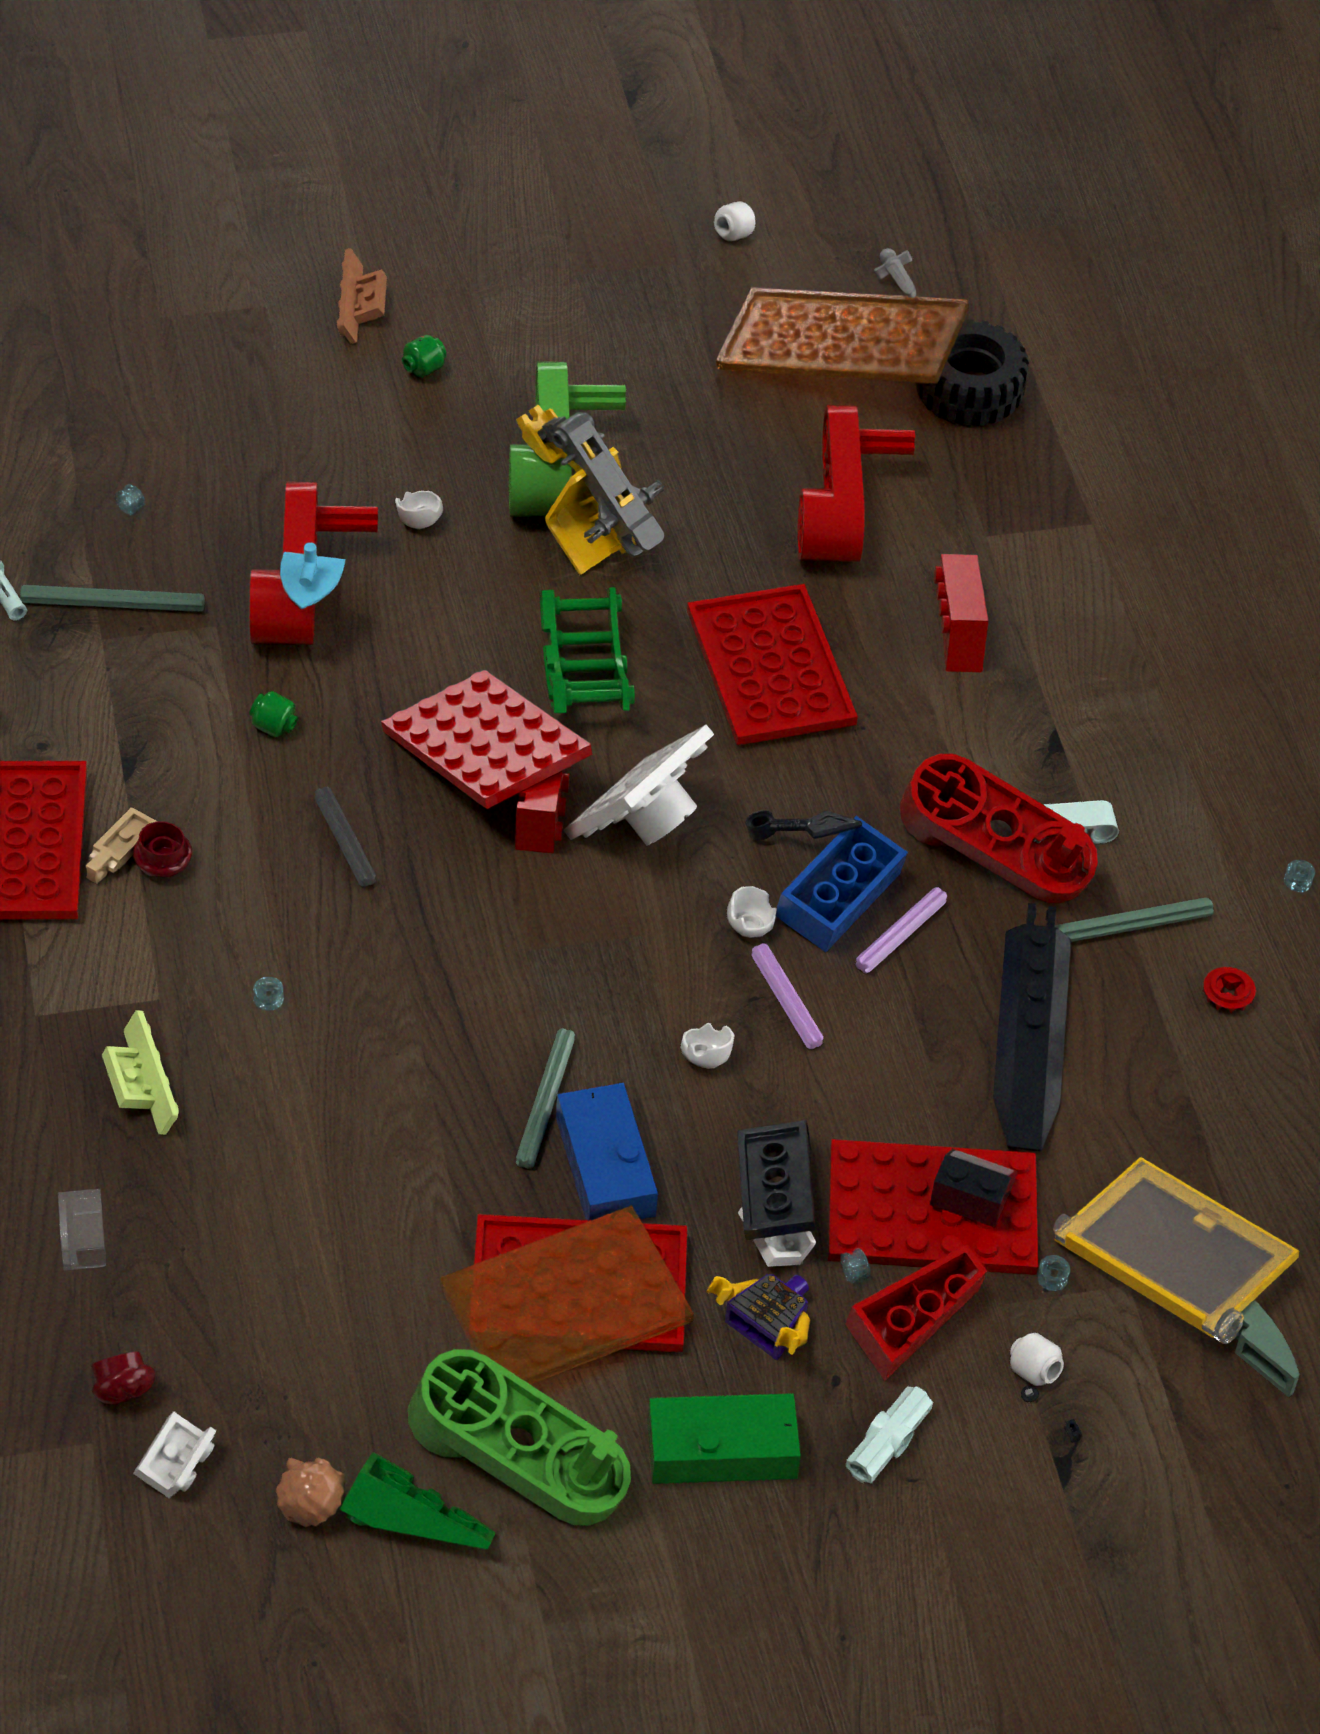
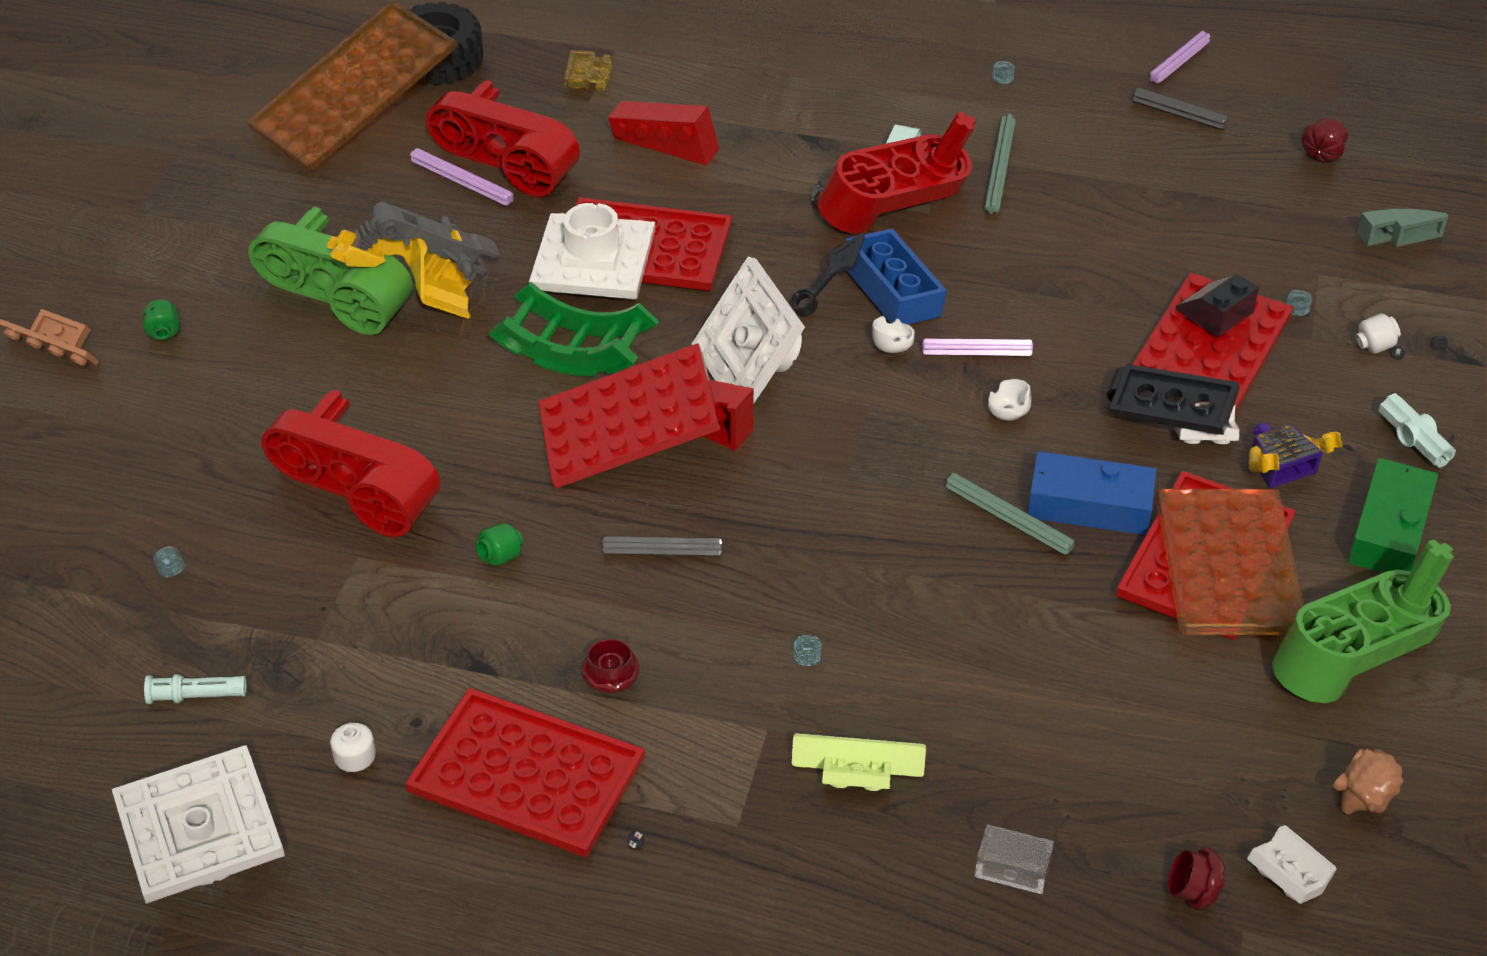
camera: 60 degrees left, 5 degrees down
sand green axle [20,585,205,612] -> none
tan hinge [86,807,156,884] -> none
medium azure shield [280,543,345,609] -> none
green wedge [340,1452,496,1549] -> none
white hair [395,491,443,529] -> none
white head [714,202,756,241] -> none
clear light blue bush [840,1248,871,1283] -> none
red wedge [845,1244,987,1381] -> none
lavender axle [855,887,947,973] -> none
light grey sword [874,248,916,298] -> none
black hinge [993,903,1071,1152] -> none
clear door [1053,1157,1299,1344] -> none
red gear [1202,967,1256,1013] -> none
none -> lavender axle [410,148,514,206]
none -> white piece [529,203,655,299]
none -> clear yellow plate [564,50,613,91]

